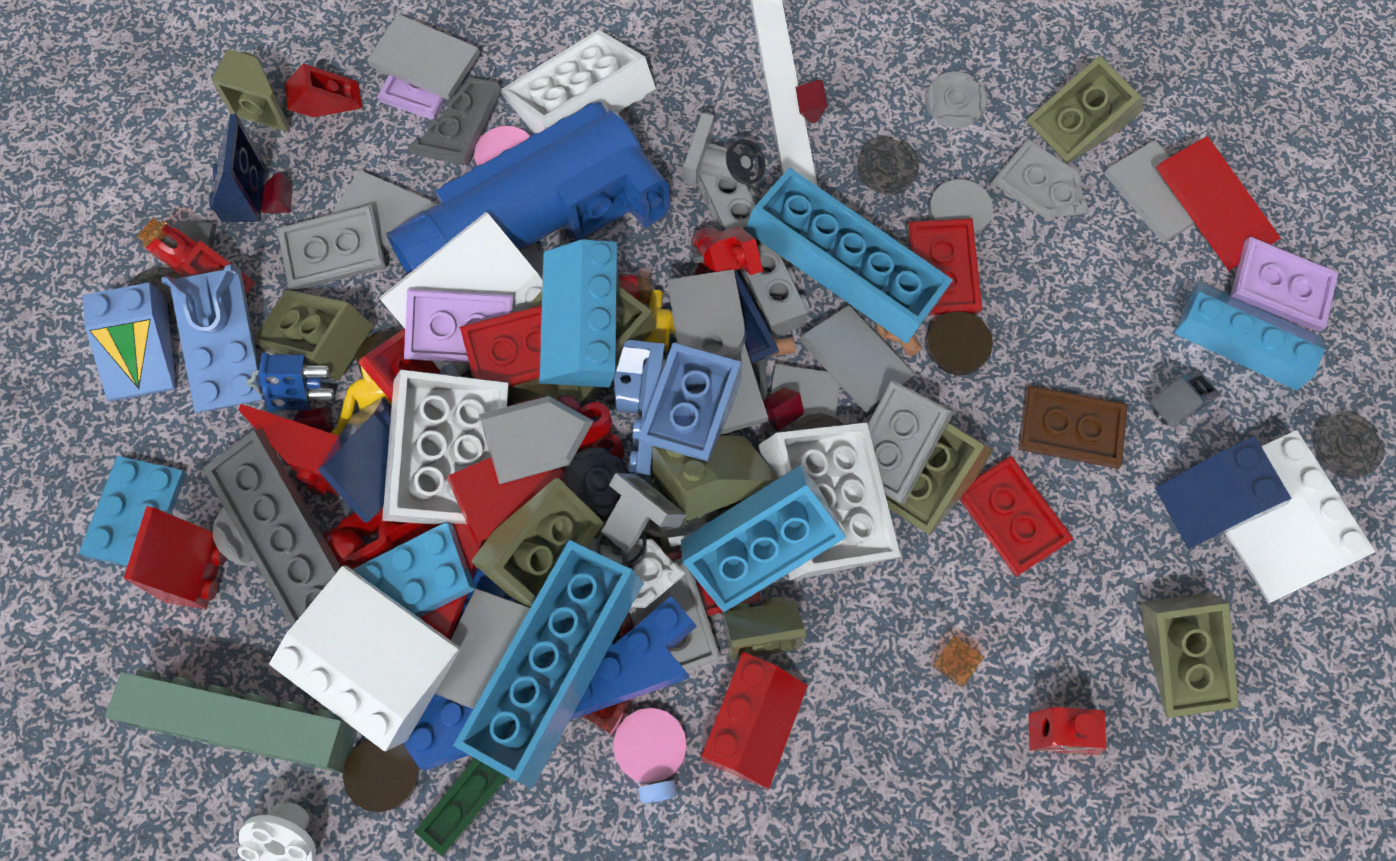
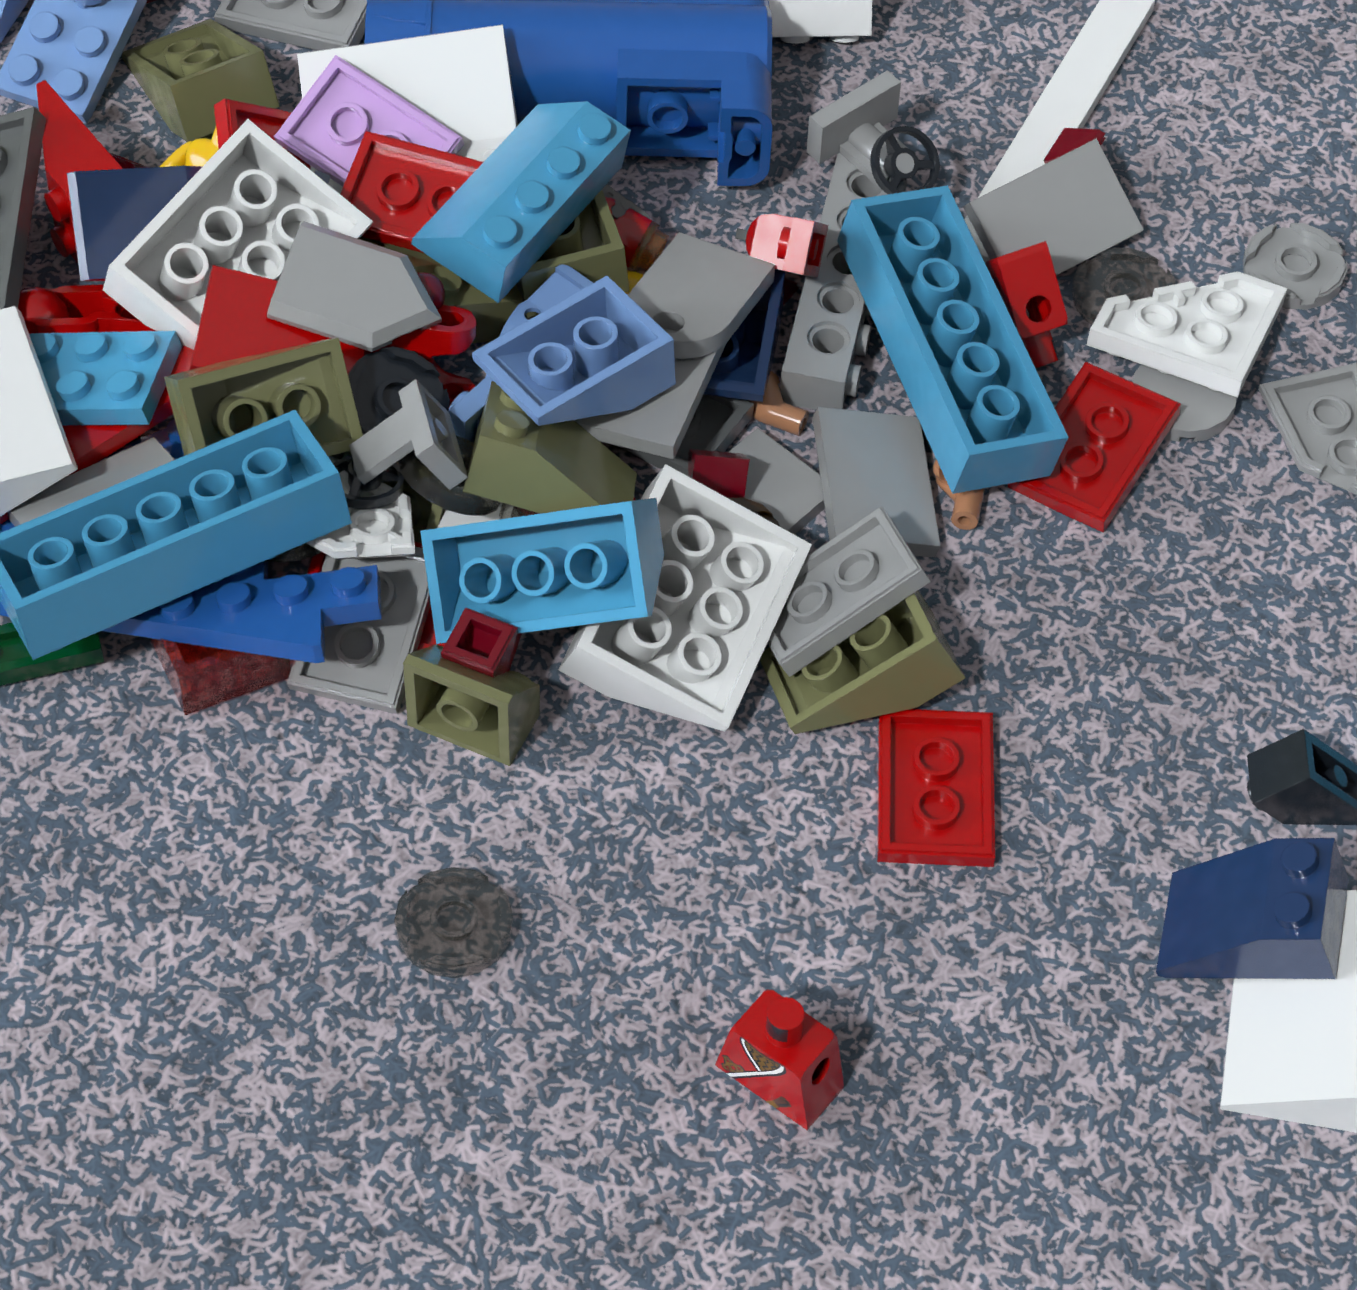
camera: 35 degrees right, 15 degrees down
blue piece [246,353,334,412] -> none
bright pink tile [613,708,687,784] -> none
light blue tile [638,781,677,804] -> none
red slope [700,652,808,789] -> none
dark brown tile [926,311,993,376] -> none
clear orange plate [932,635,984,688] -> none
reddish brown tile [1018,385,1128,469] -> none
olive slope [1141,592,1239,718] -> none
none -> clear smoke tile [394,867,514,978]
none -> dark red slope [441,607,518,678]
none -> light grey tile [963,138,1144,275]
none -> red torso [985,241,1068,368]
none -> white plate [1086,272,1288,398]

